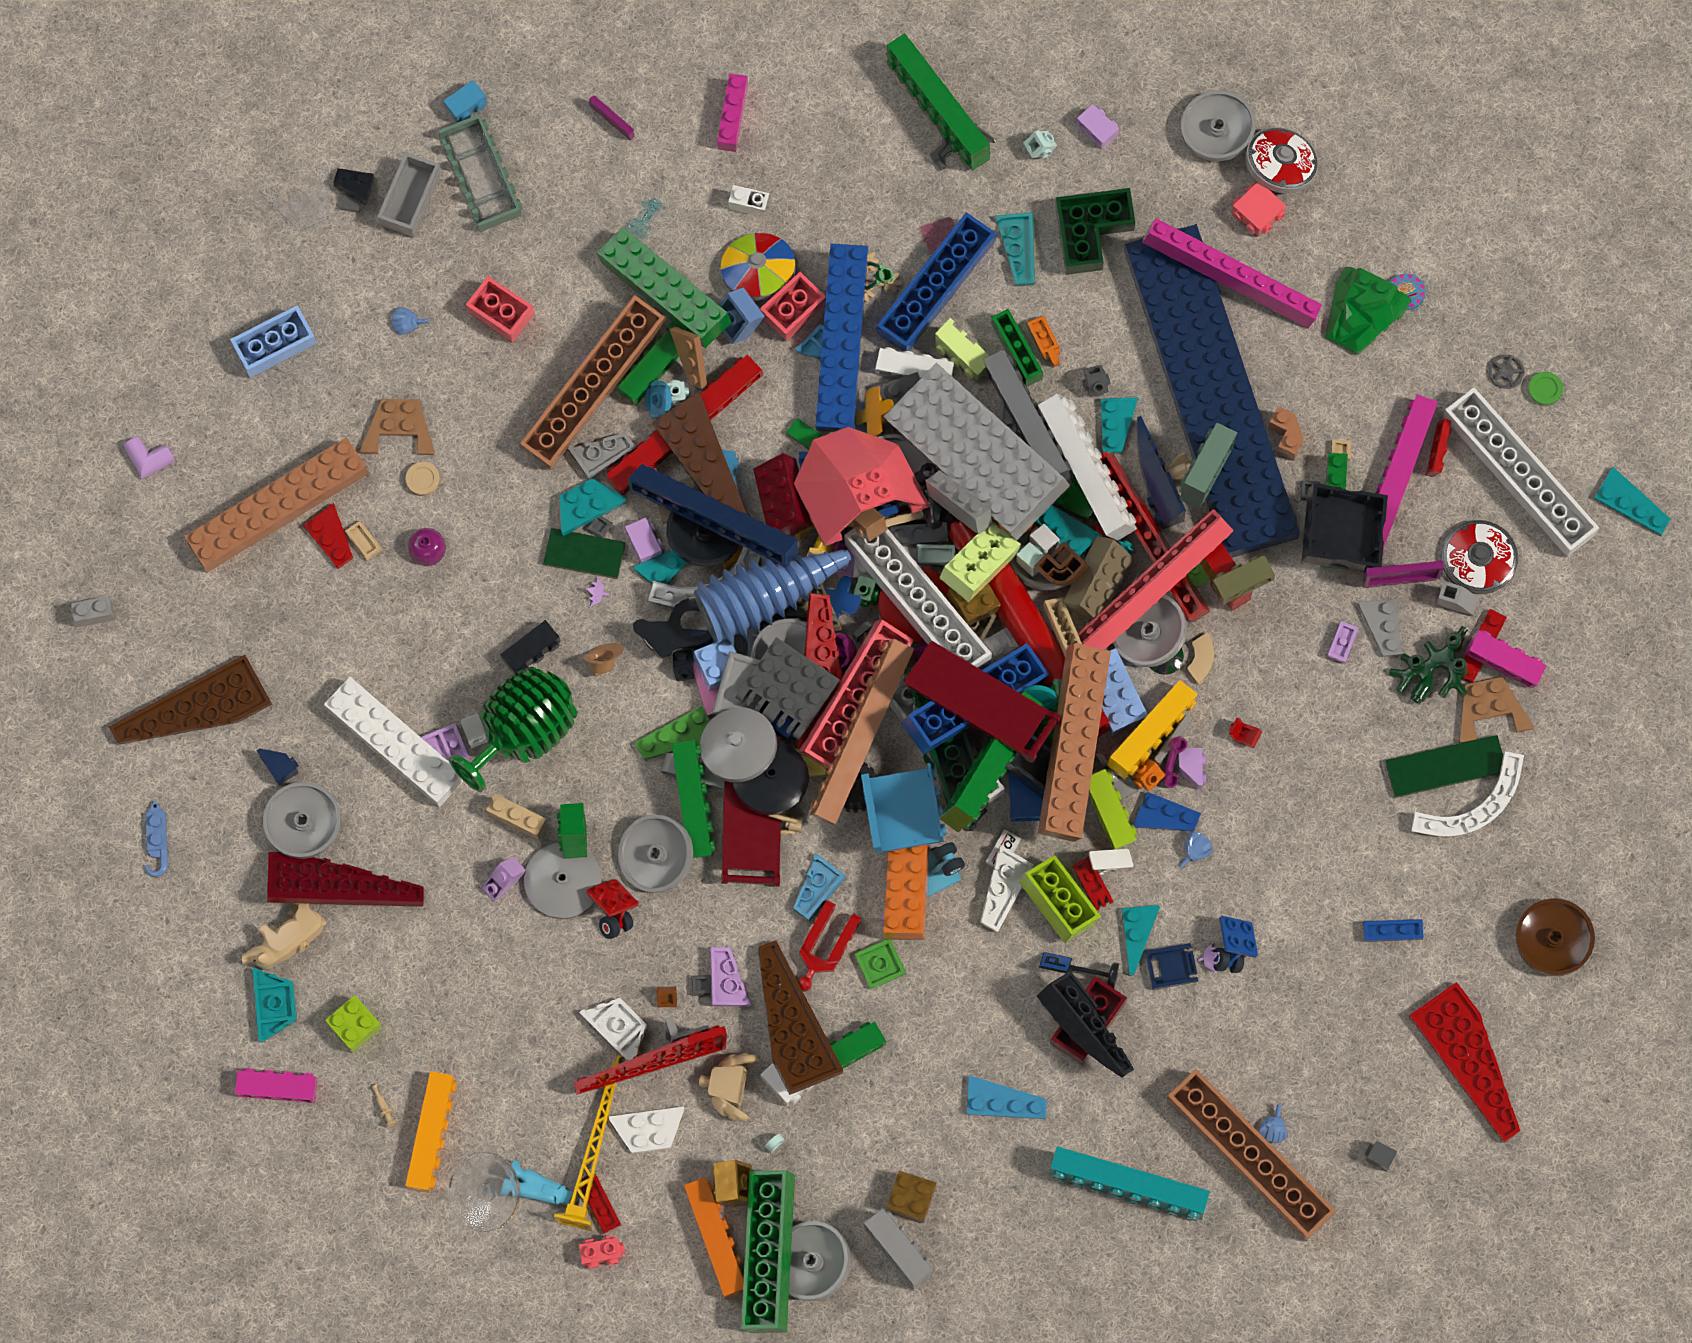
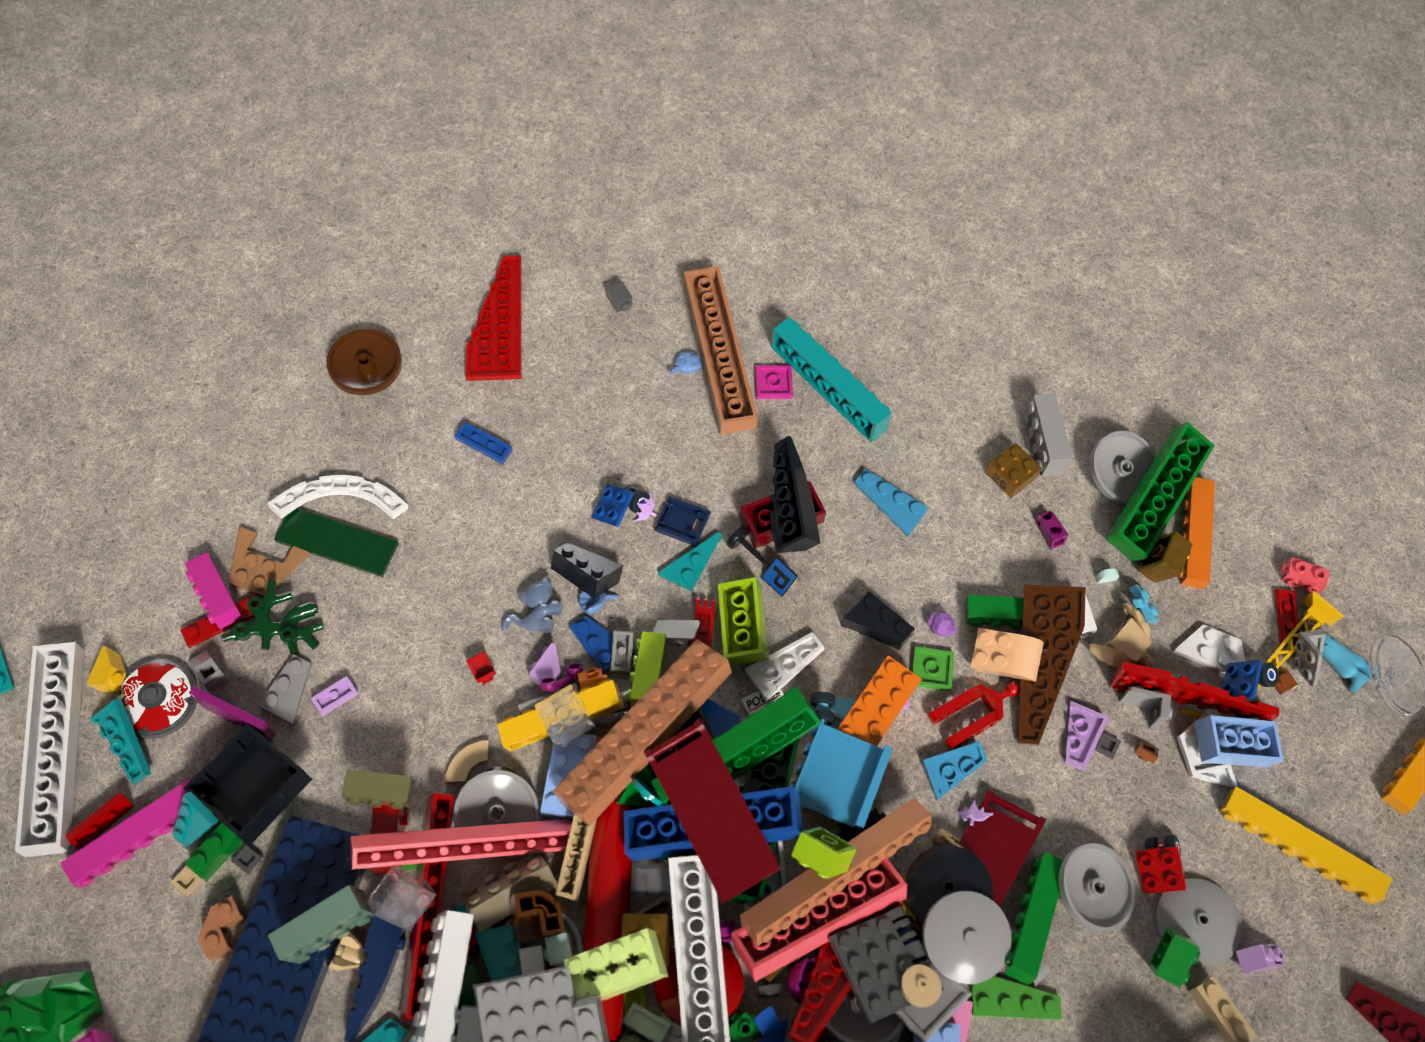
camera: 155 degrees left, 10 degrees down
none -> yellow slope [86,646,126,693]
none -> teal wing [90,699,151,784]
none -> teal wing [173,791,219,848]
none -> clear brick [367,865,436,932]
none -> sand blue animal [501,577,563,634]
none -> clear brick [534,684,596,747]
none -> black wedge [550,543,623,598]
none -> light grey slope [610,630,634,672]
none -> dark pink tile [755,365,793,399]
none -> lime brick [791,827,857,879]
none -> black wedge [842,591,915,650]
none -> tan piece [900,965,942,1008]
none -> medium lavender rock [927,612,957,636]
none -> lavender piece [956,800,993,826]
none -> light nougat brick [971,628,1044,682]
none -> magenta leg [1035,511,1069,550]
none -> medium azure plate [1130,584,1160,624]
none -> light blue brick [1194,715,1284,768]
none -> yellow brick [1219,786,1393,904]
none -> blue plate [1222,660,1279,699]
none -> dark orange plate [1274,668,1298,695]
none -> light grey bracket [1293,630,1326,686]

